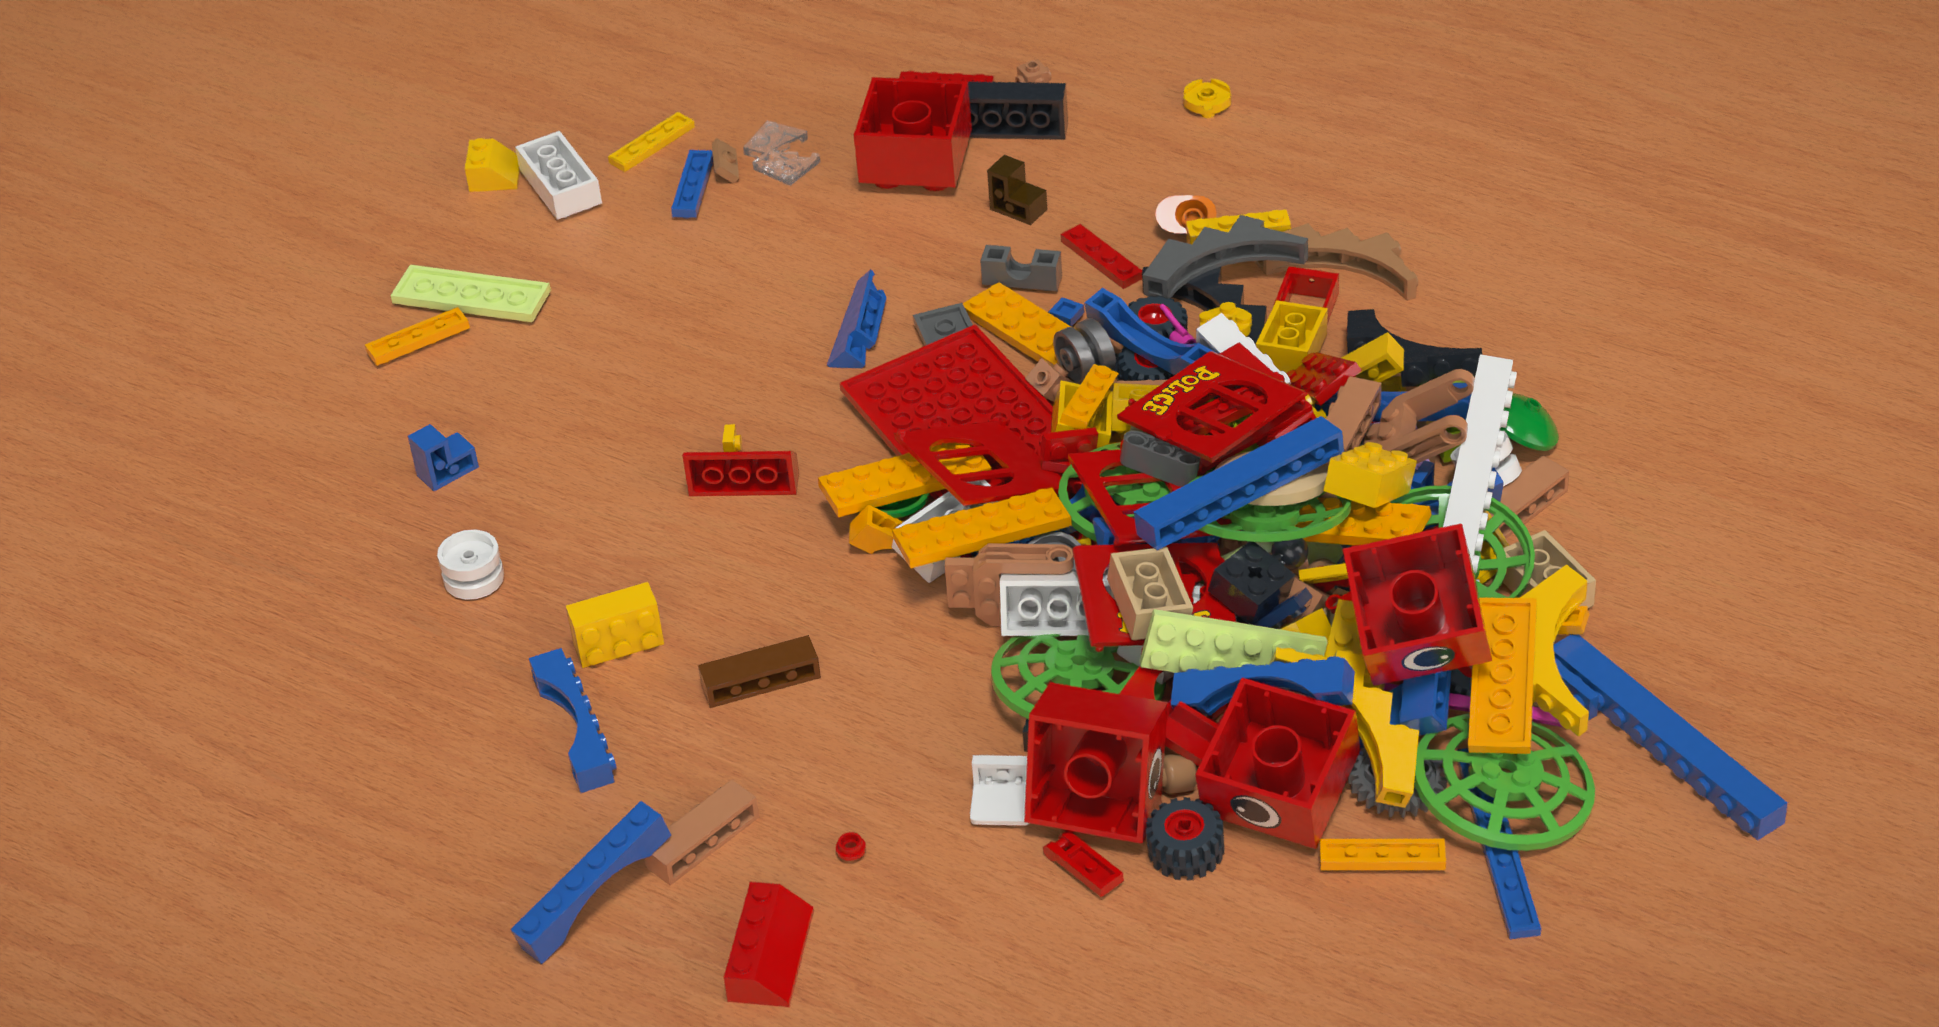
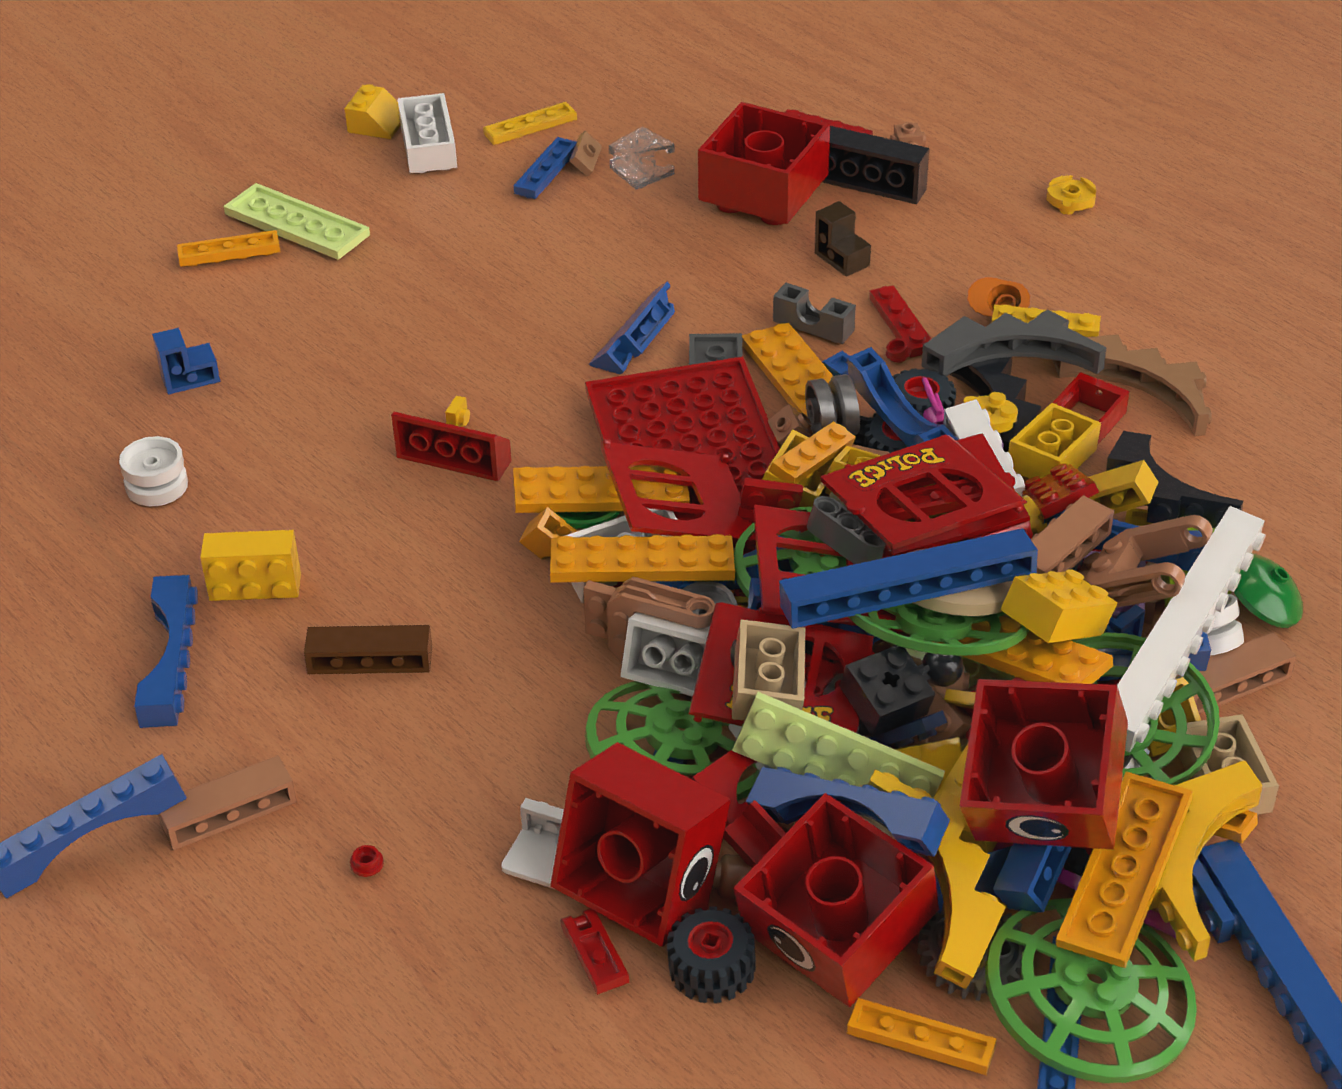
camera: 15 degrees right, 0 degrees up
red slope [723,882,814,1007] -> none
none -> red plate [886,338,911,363]

